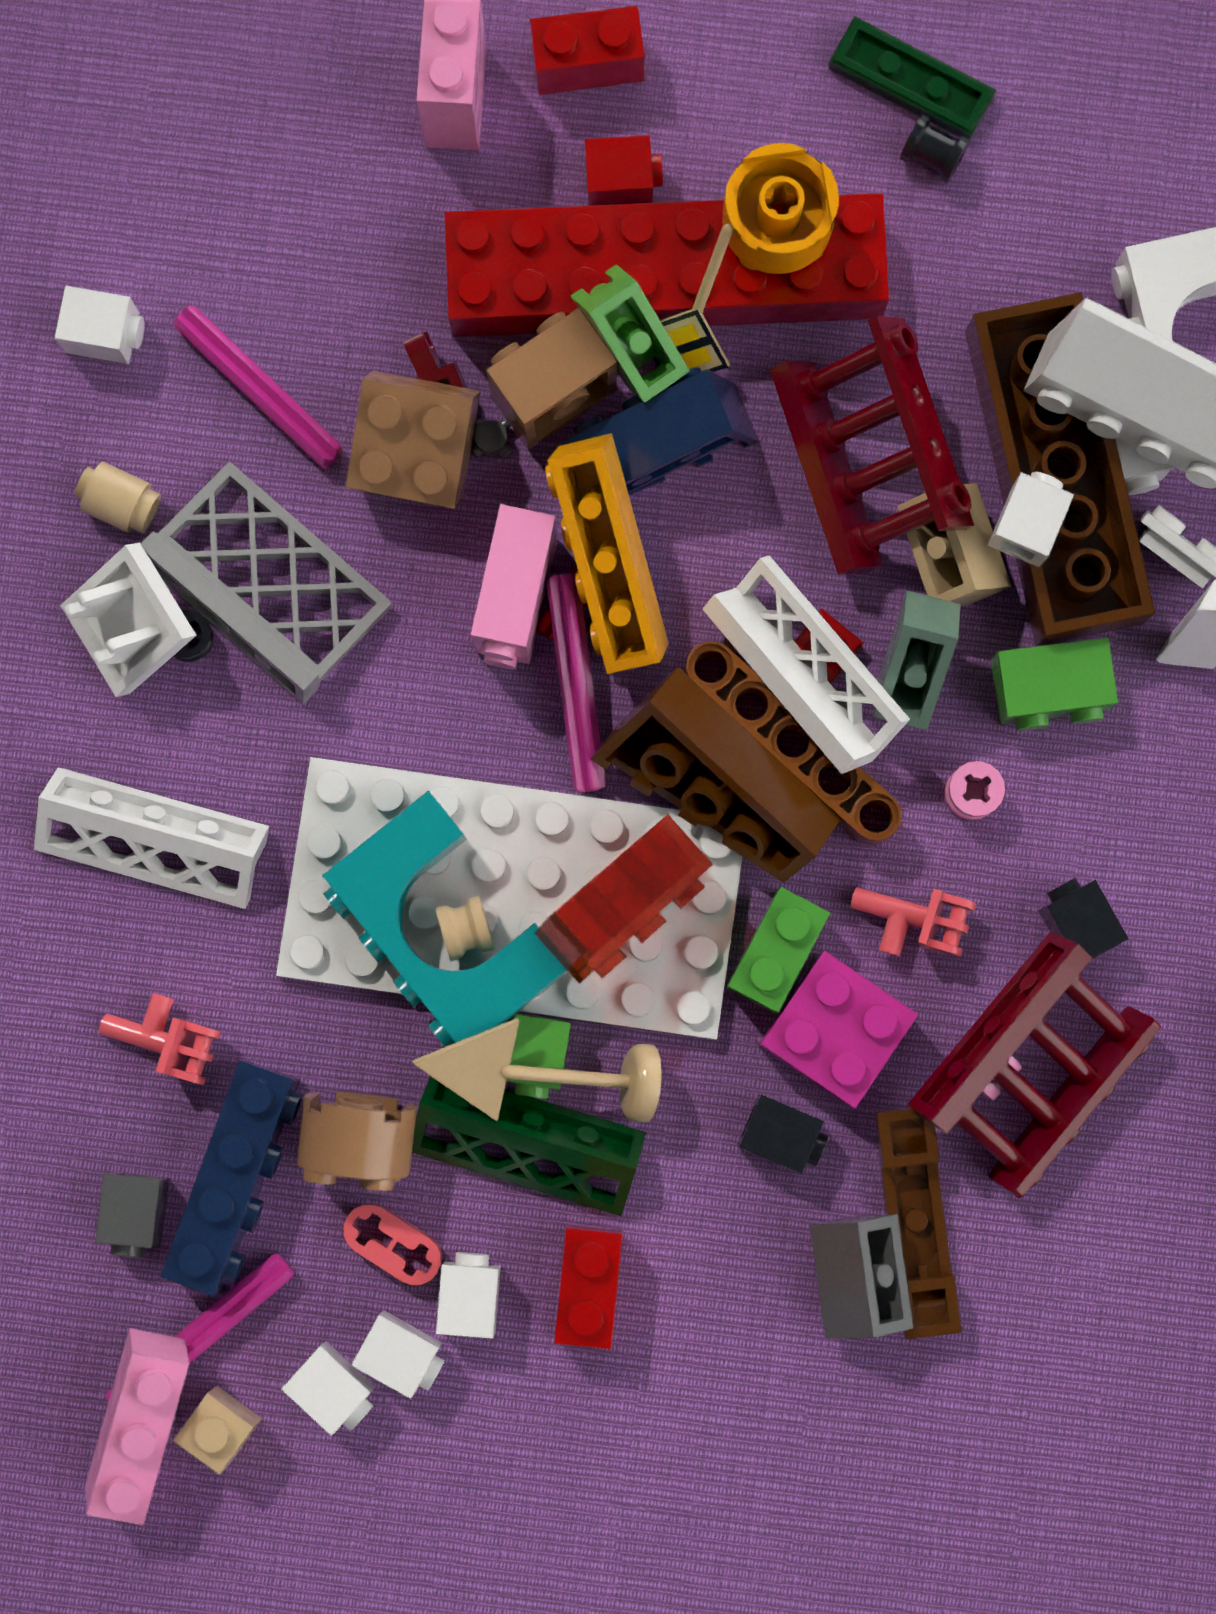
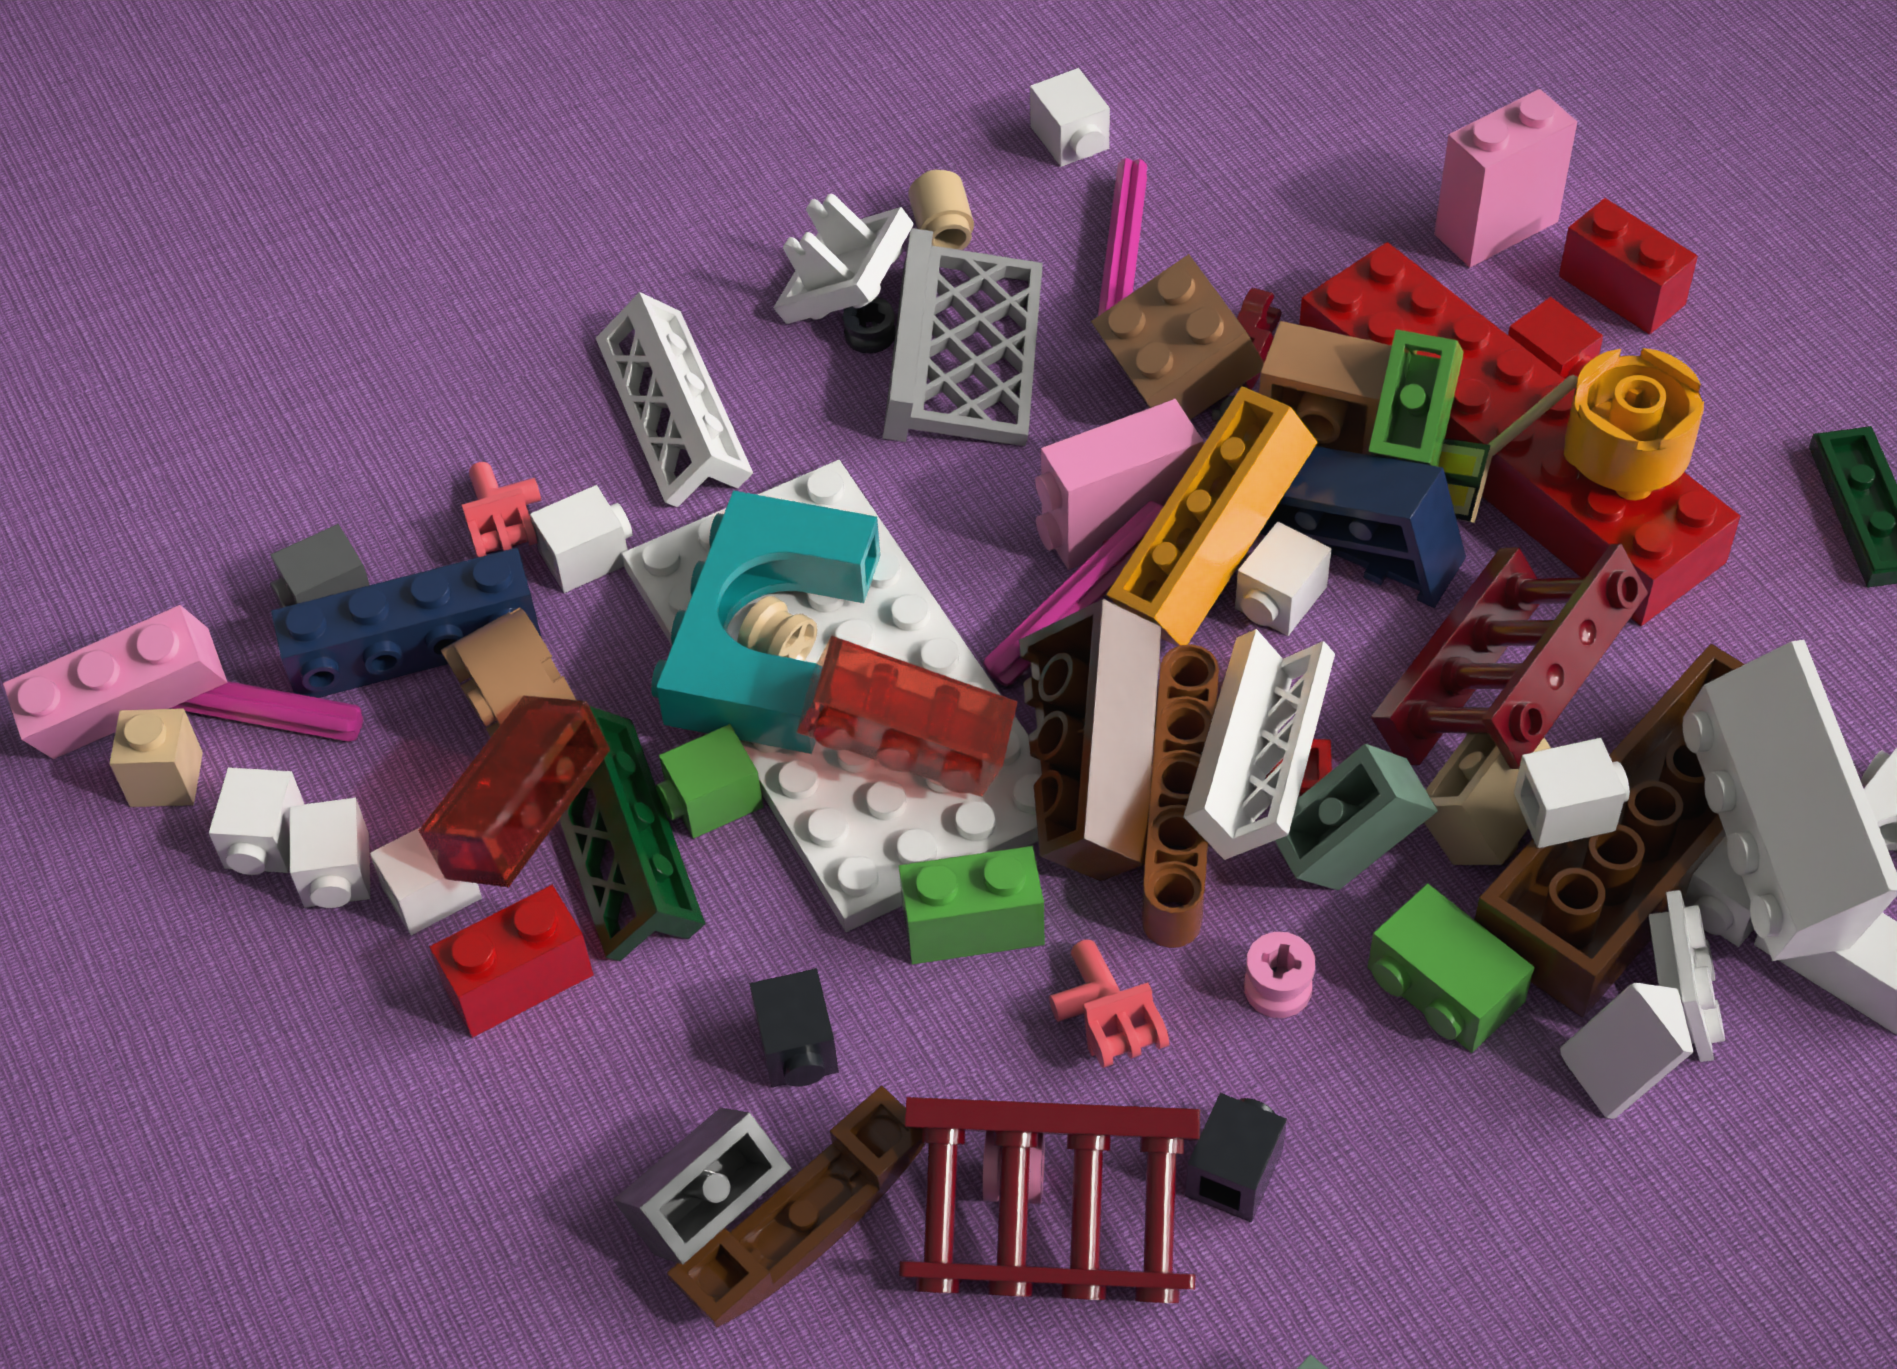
camera: 55 degrees right, 30 degrees down
coral beam [343,1203,442,1285] -> none
tan piece [412,1018,662,1123] -> none
dark pink brick [758,950,919,1109] -> none
black bush [900,115,970,184] -> none
none -> clear red brick [418,695,610,888]
none -> white brick [530,485,633,593]
none -> white brick [1235,522,1331,636]

